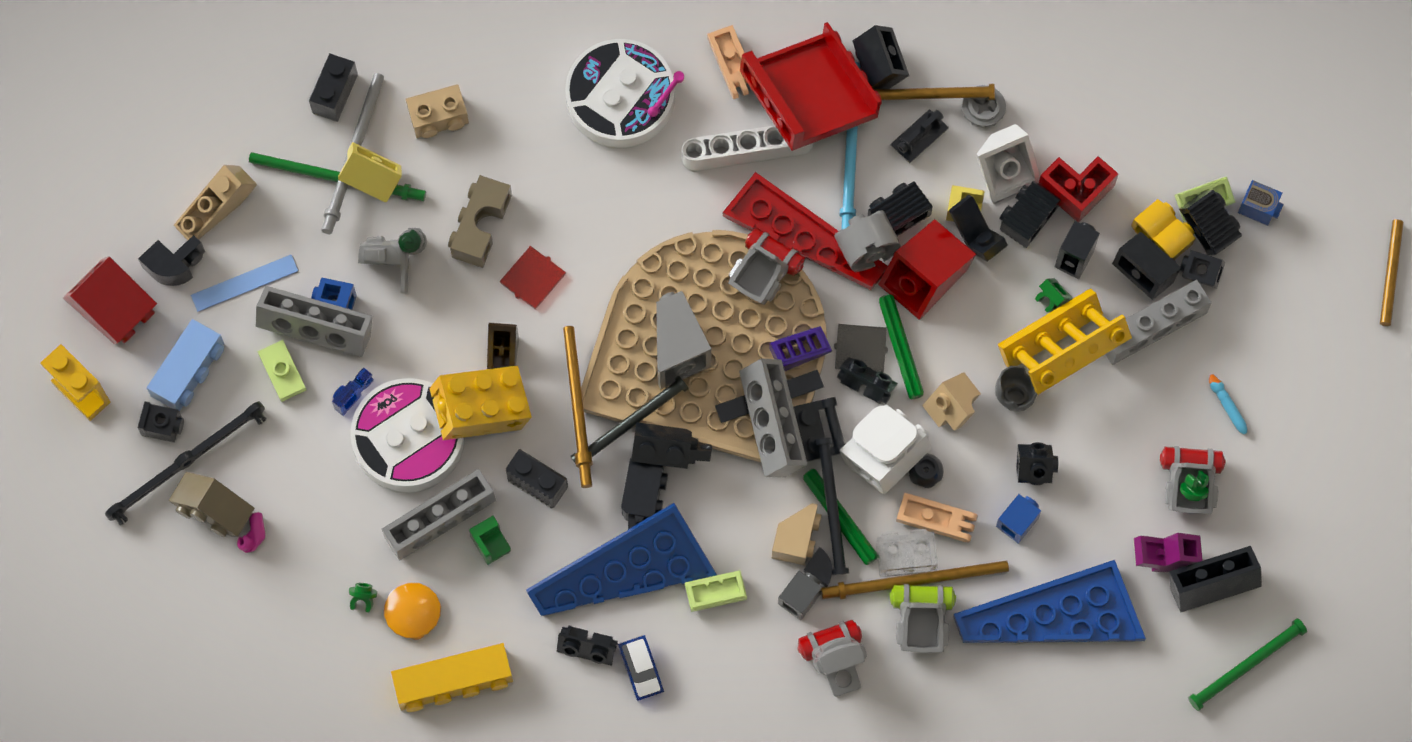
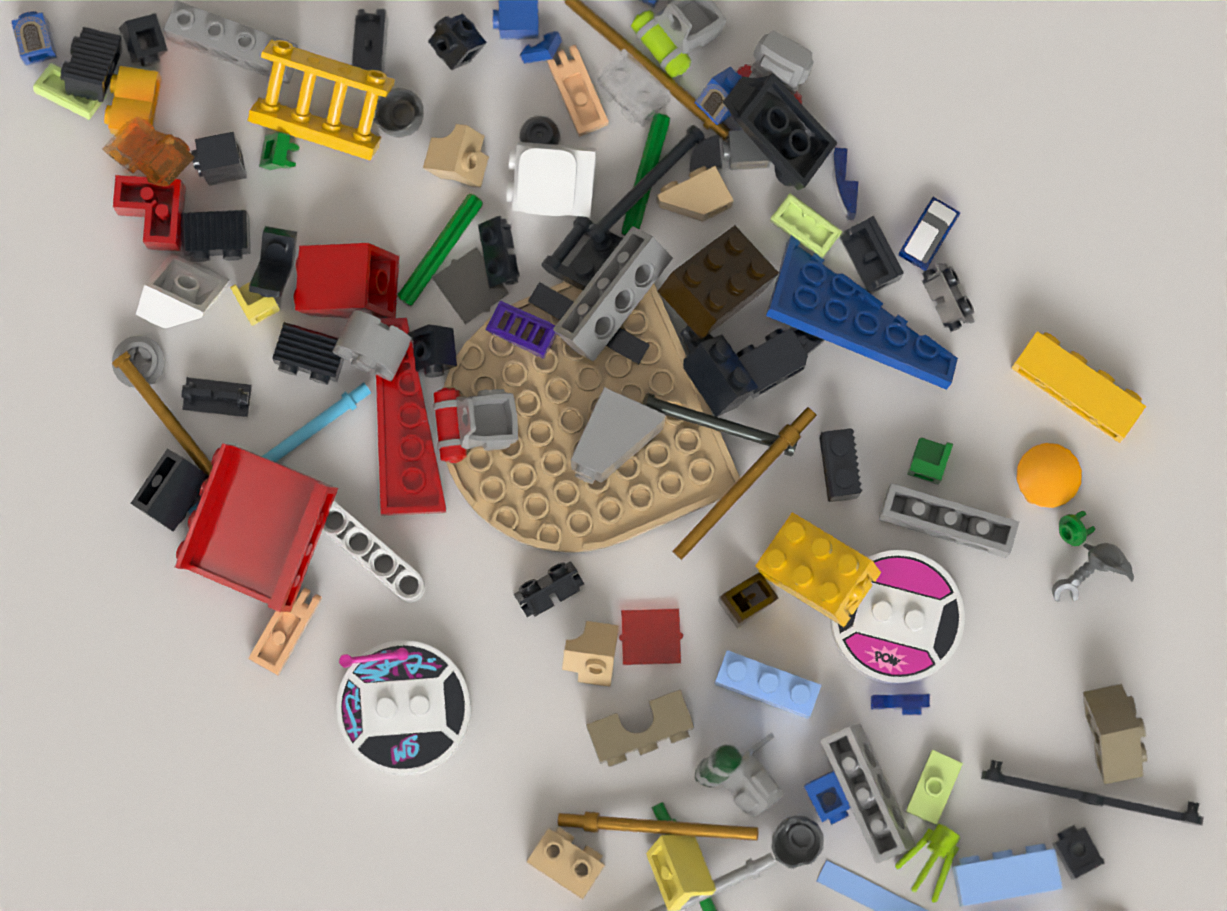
camera: 130 degrees left, 10 degrees up
dark pink arm [237,512,266,553] -> none
black brick [1112,232,1181,300] -> none
none -> clear orange brick [102,116,195,186]
none -> black hinge [352,9,388,73]
none -> black brick [407,324,457,378]
none -> black hinge [513,561,585,618]
none -> blue tile [520,31,562,64]
none -> pearl gold bar [558,812,759,841]
none -> tan brick [562,621,619,687]
none -> dark brown brick [657,225,779,340]
none -> brick [694,66,742,125]
none -> light blue brick [714,650,821,719]
none -> black slope [722,74,838,190]
none -> dark grey hair [772,816,824,869]
none -> clear blue slope [832,147,859,220]
none -> black hinge [840,215,904,294]
none -> lime plant [895,823,961,903]
none -> dark grey piece [1052,543,1134,602]

